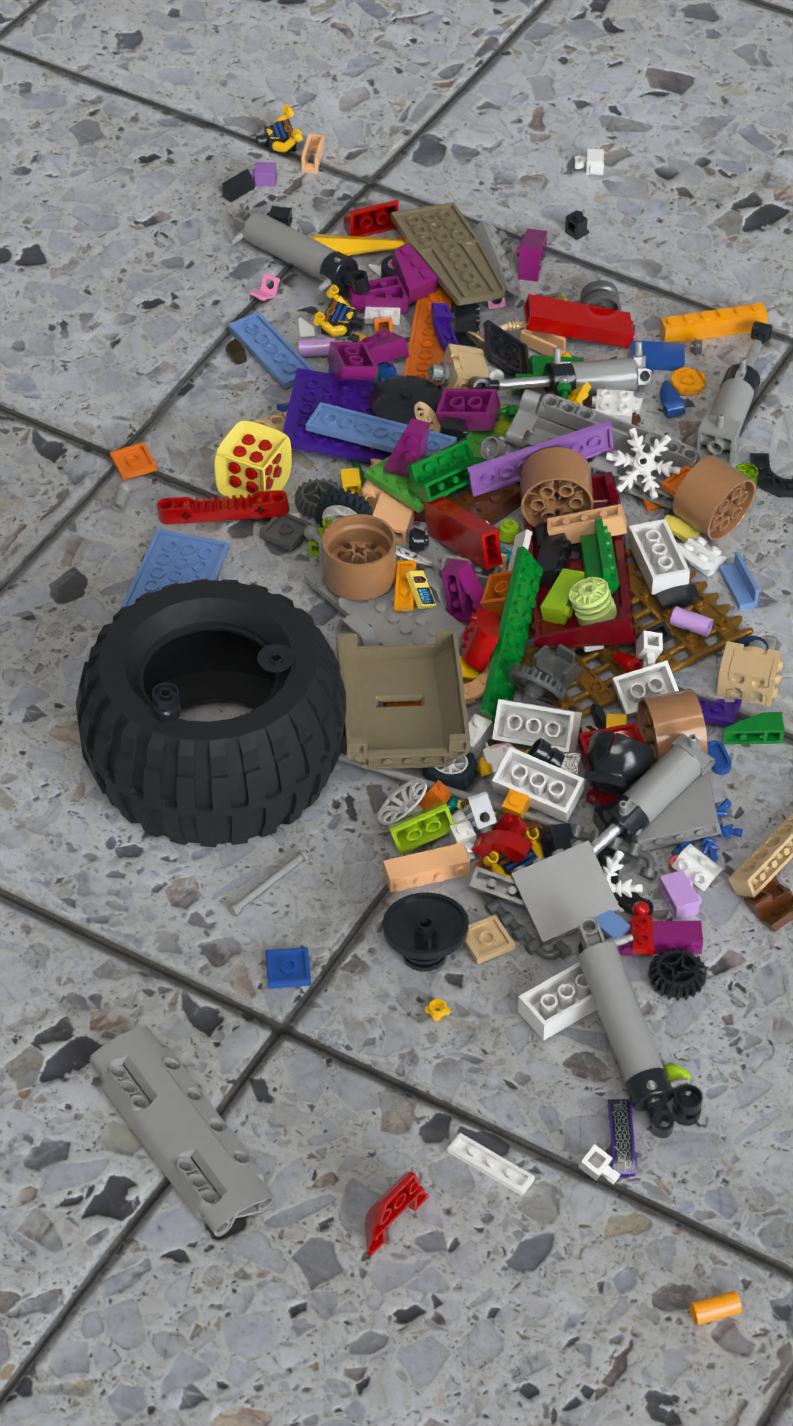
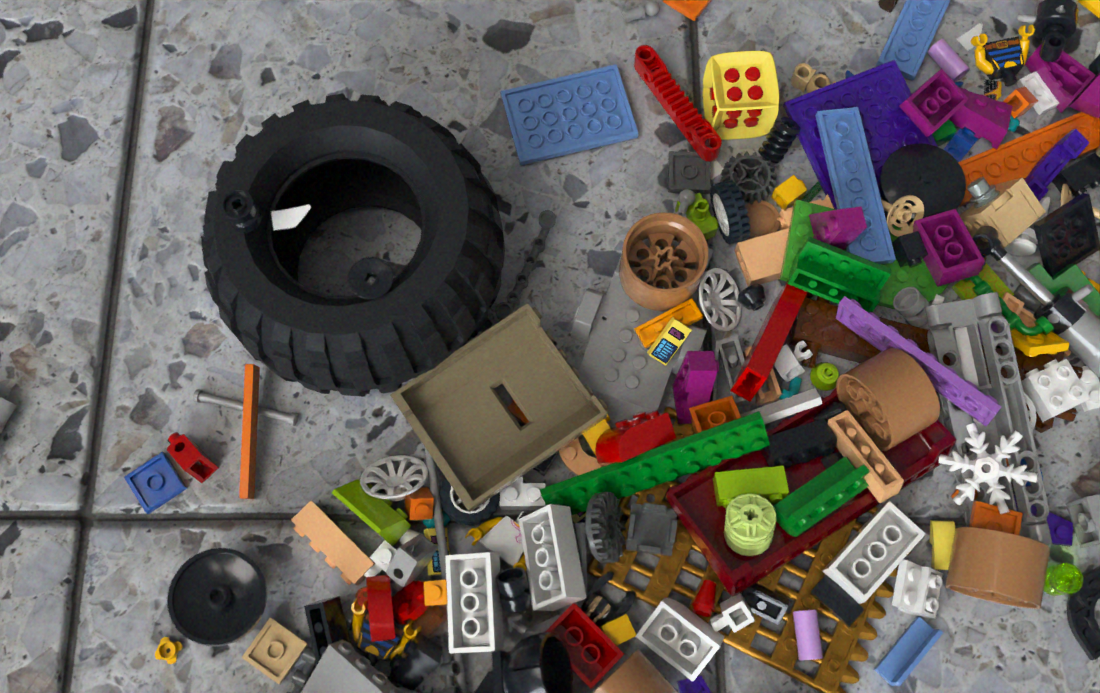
camera: 60 degrees right, 25 degrees up
none -> red torso [167,432,219,483]
none -> orange tile [239,364,260,499]
none -> white sticker [271,205,311,230]
none -> black piece [758,117,800,163]

